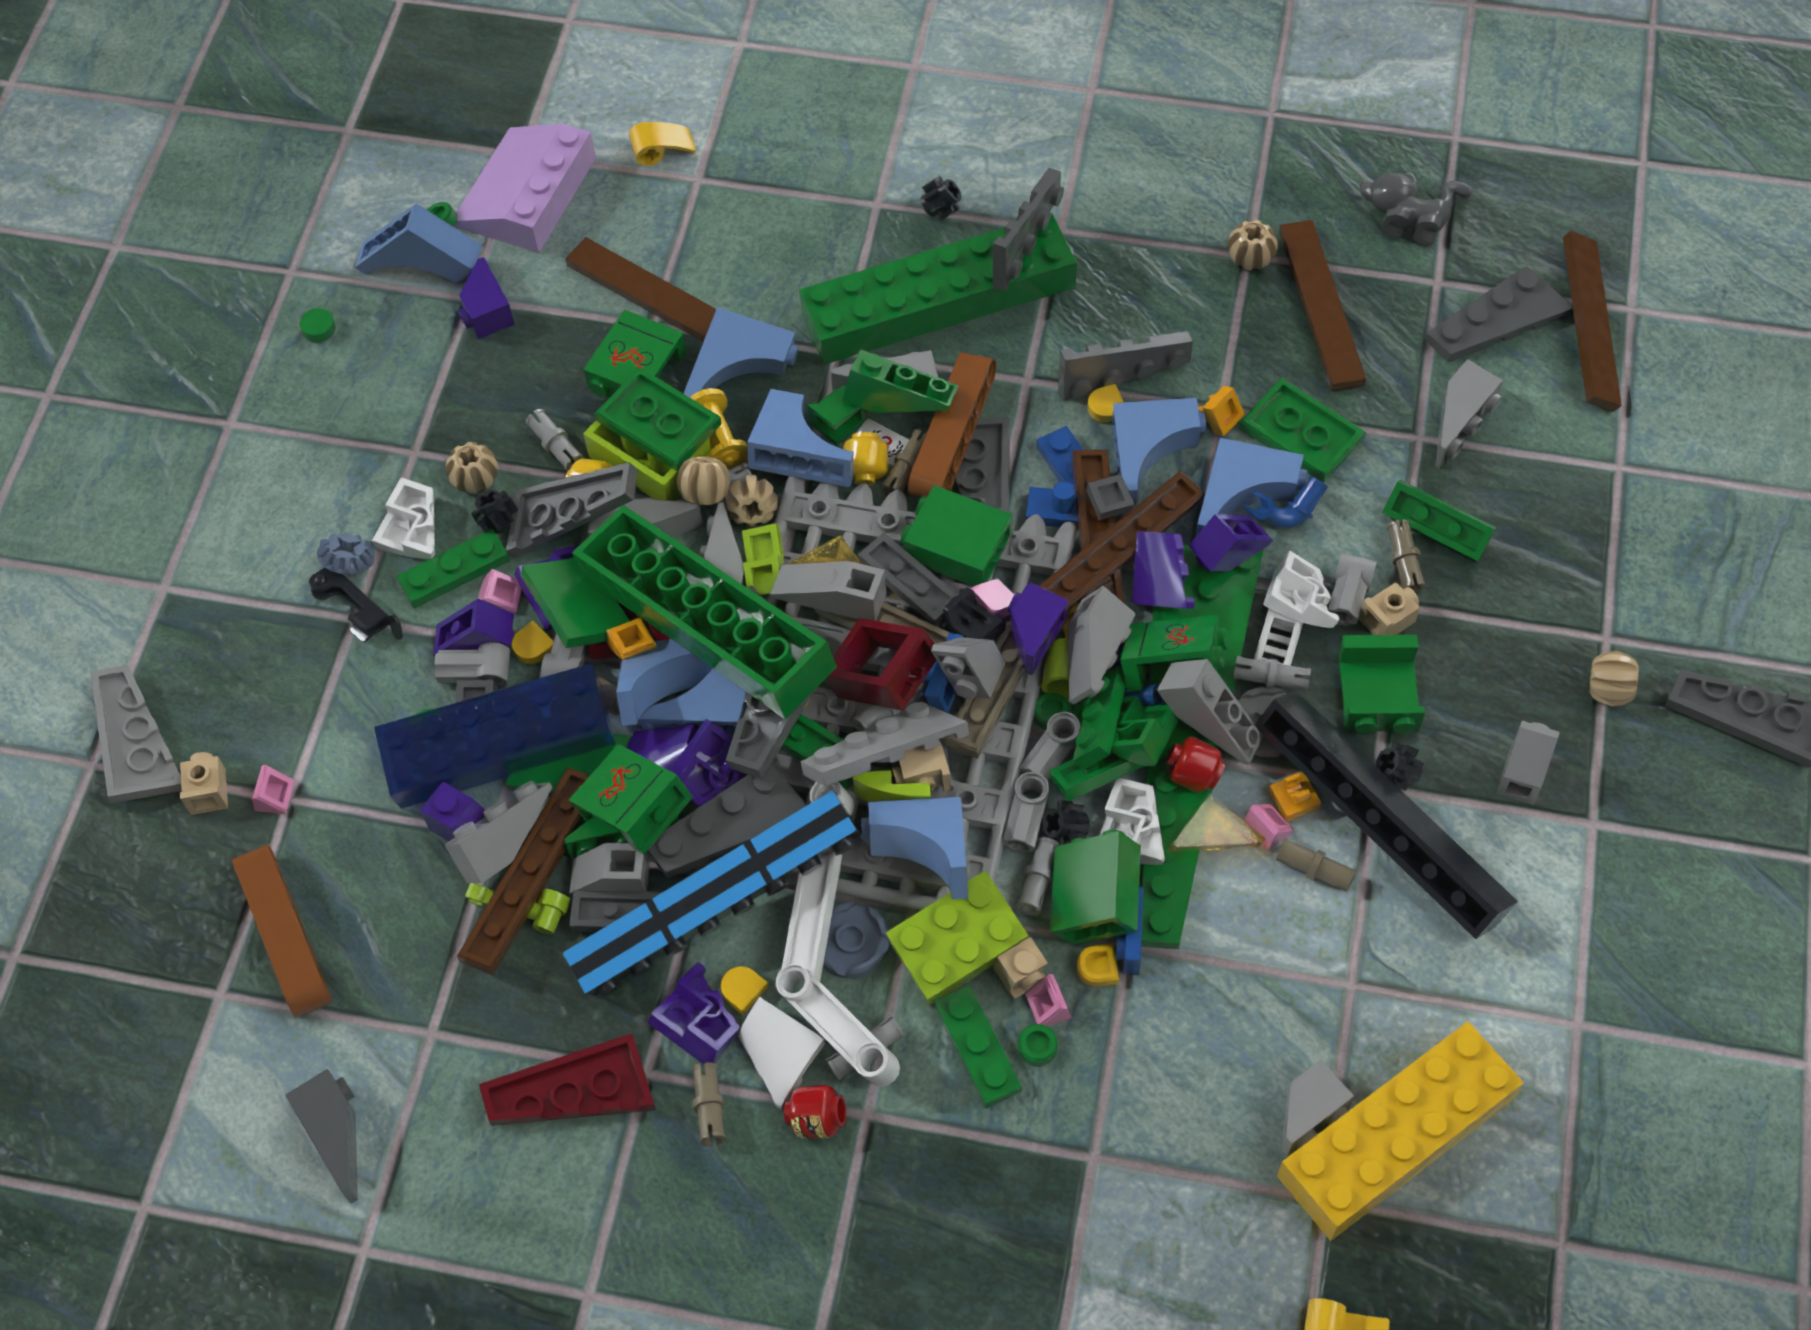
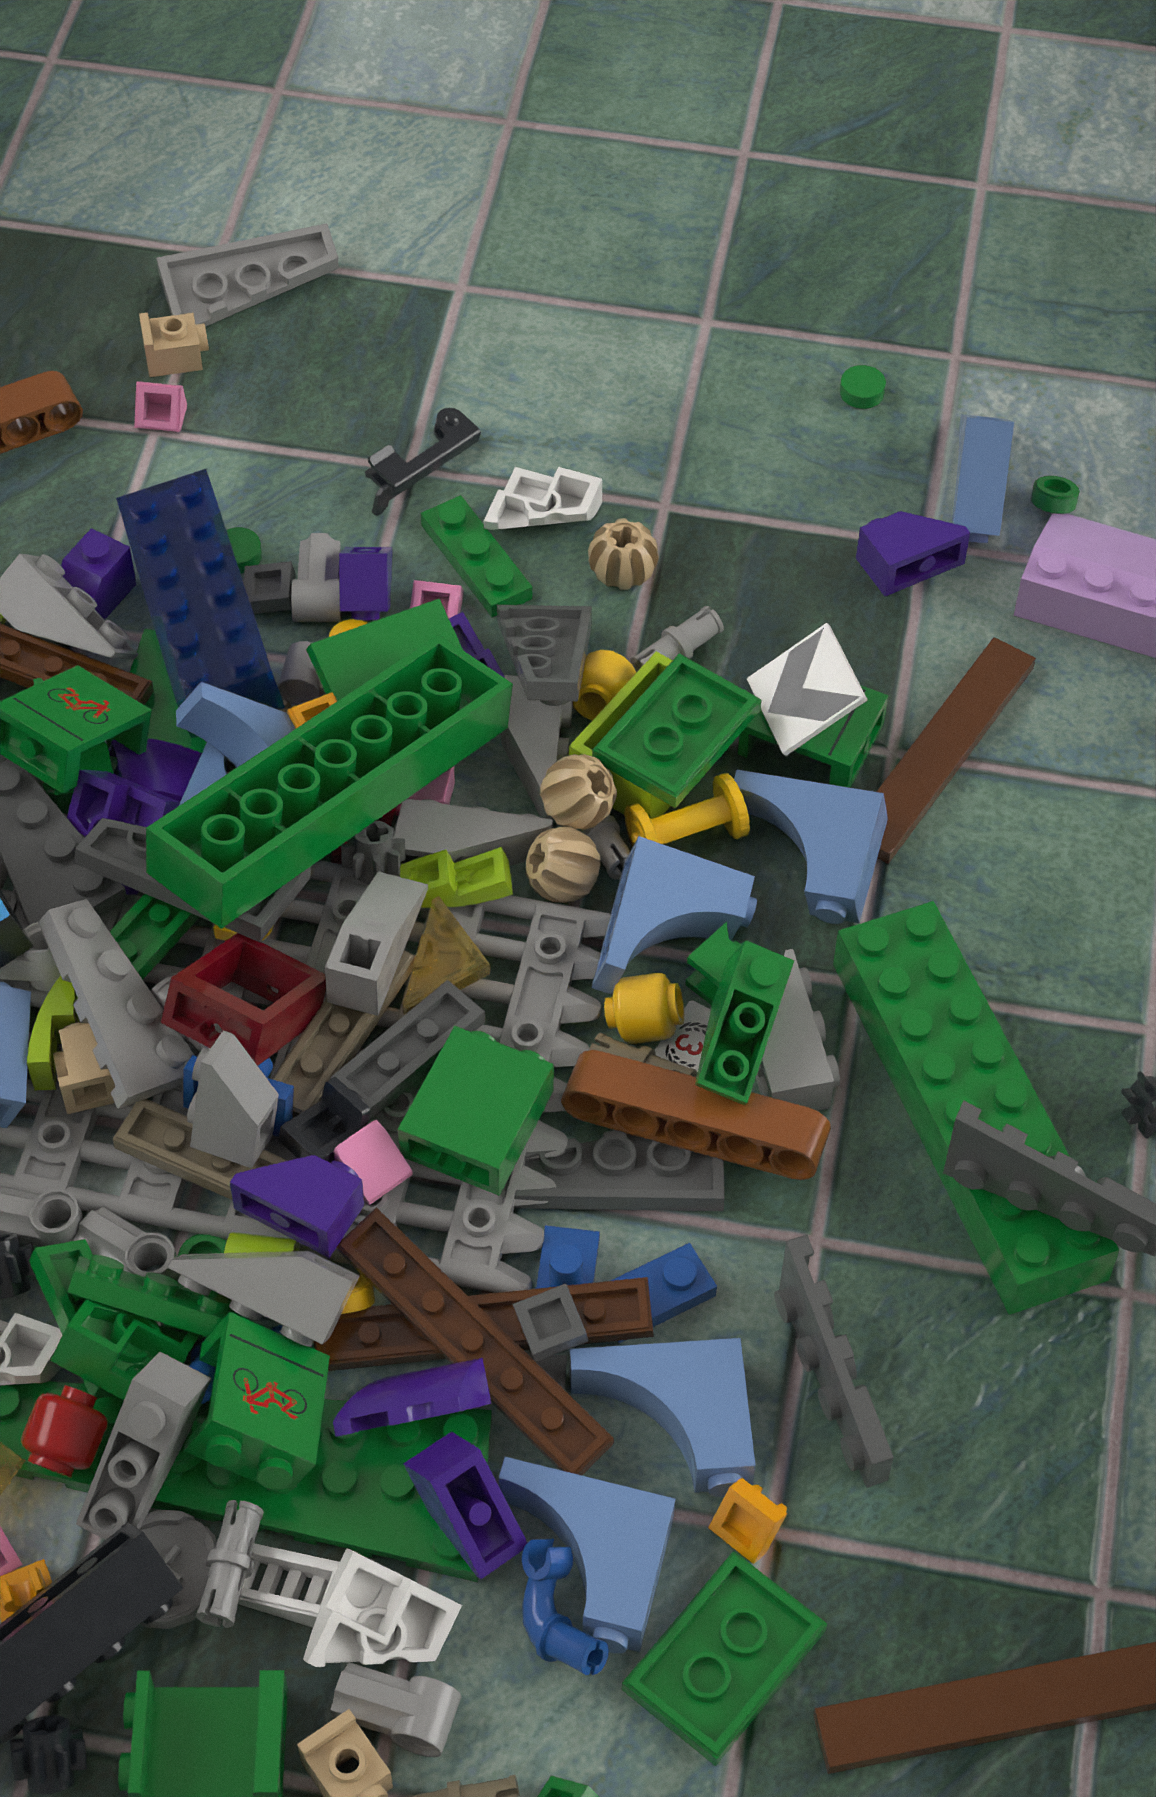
camera: 85 degrees right, 5 degrees down
sand blue gear [317,532,376,574] -> none
black gear [471,490,518,533] -> none
yellow tile [1088,384,1124,423] -> none
tan piece [1227,220,1278,271] -> none
none -> white piece [747,623,867,756]

